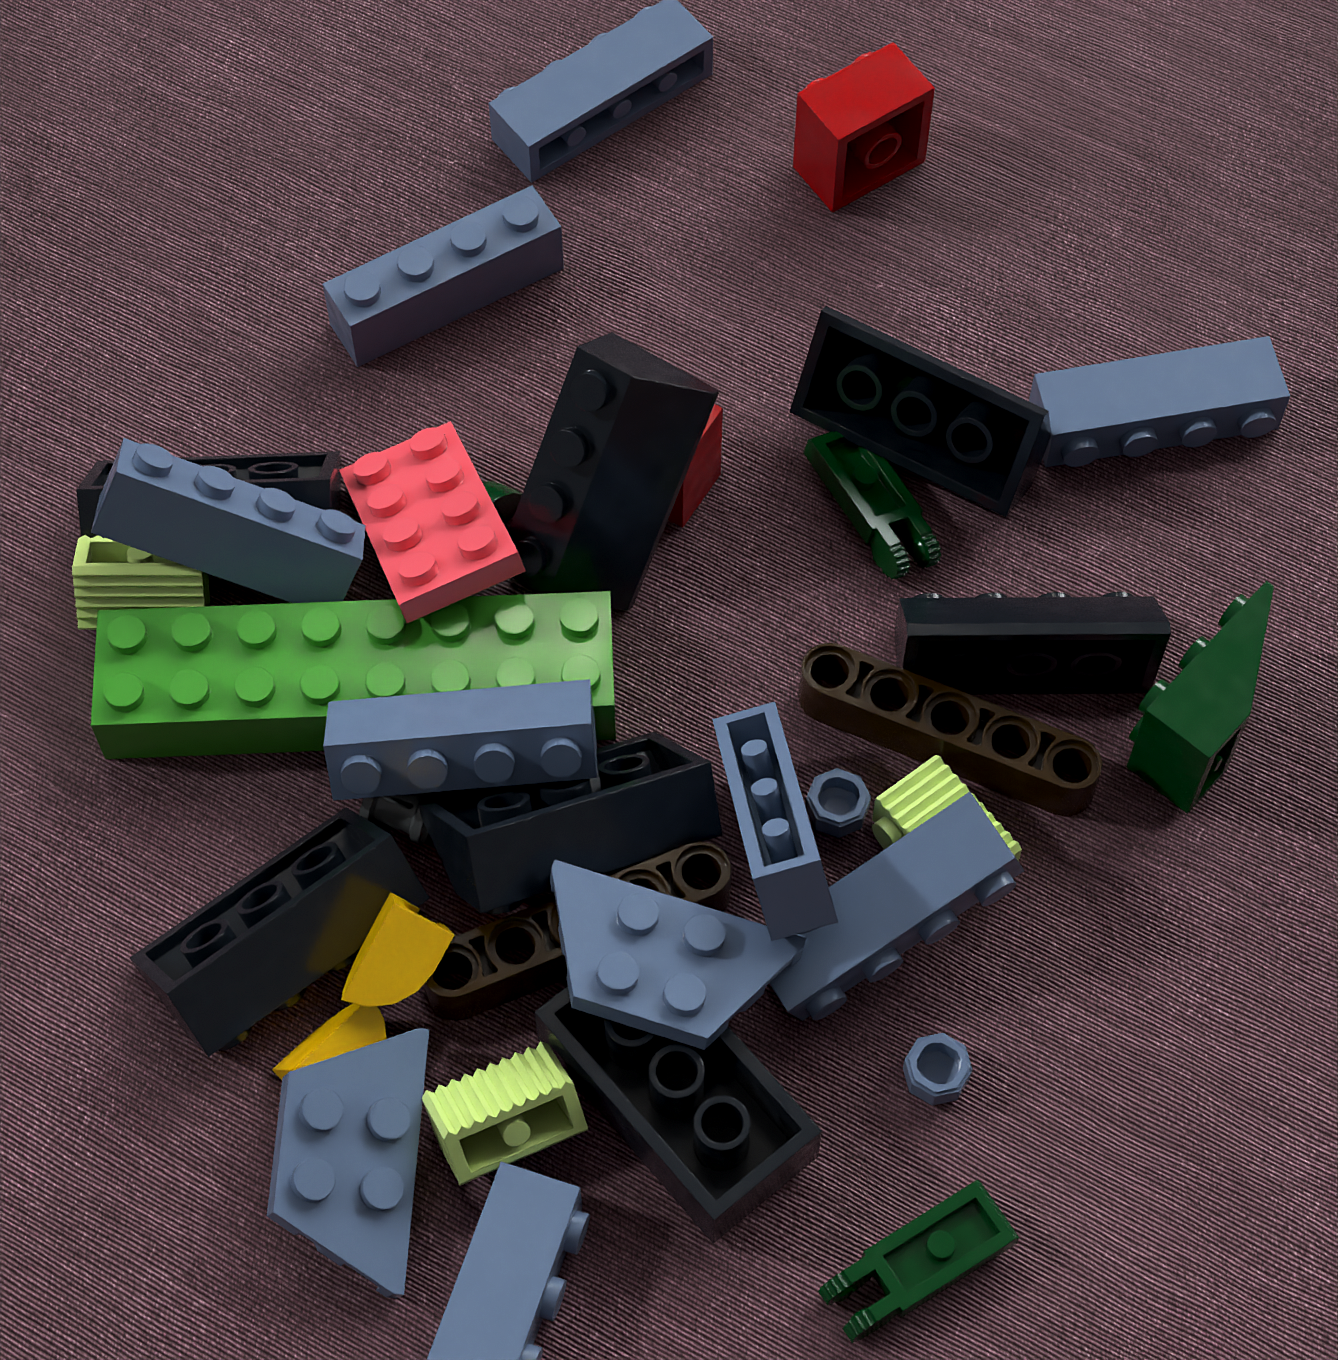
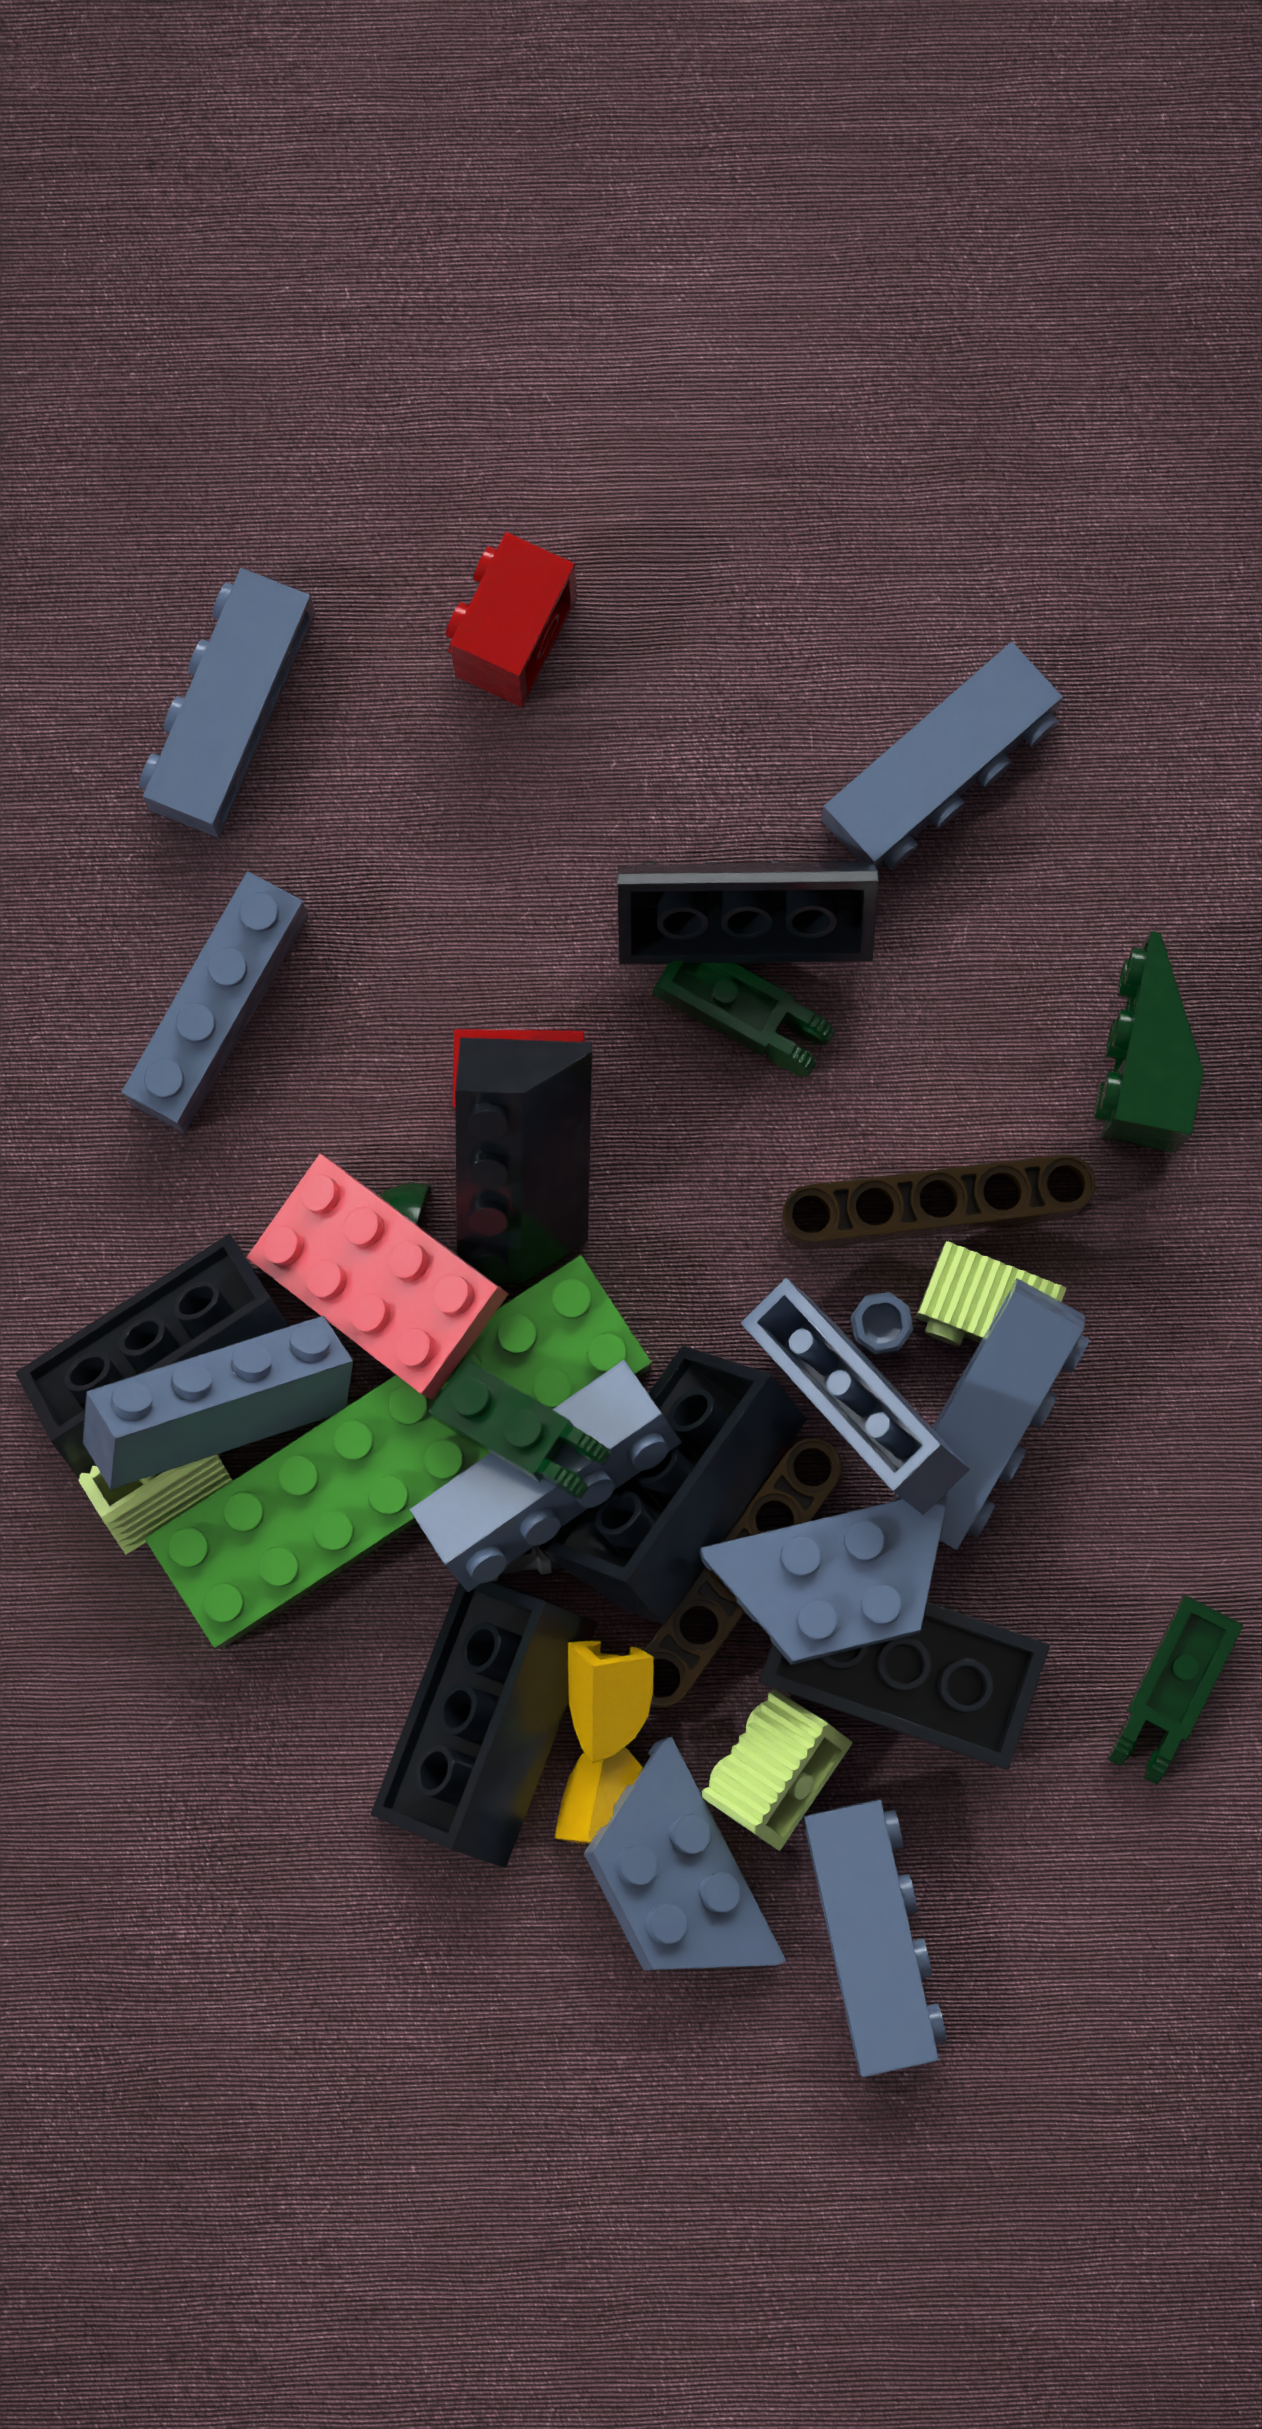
camera: 30 degrees left, 20 degrees up
black slope [895,592,1171,695] -> none
sand blue tile [903,1033,973,1106] -> none
none -> dark green hinge [428,1358,611,1500]

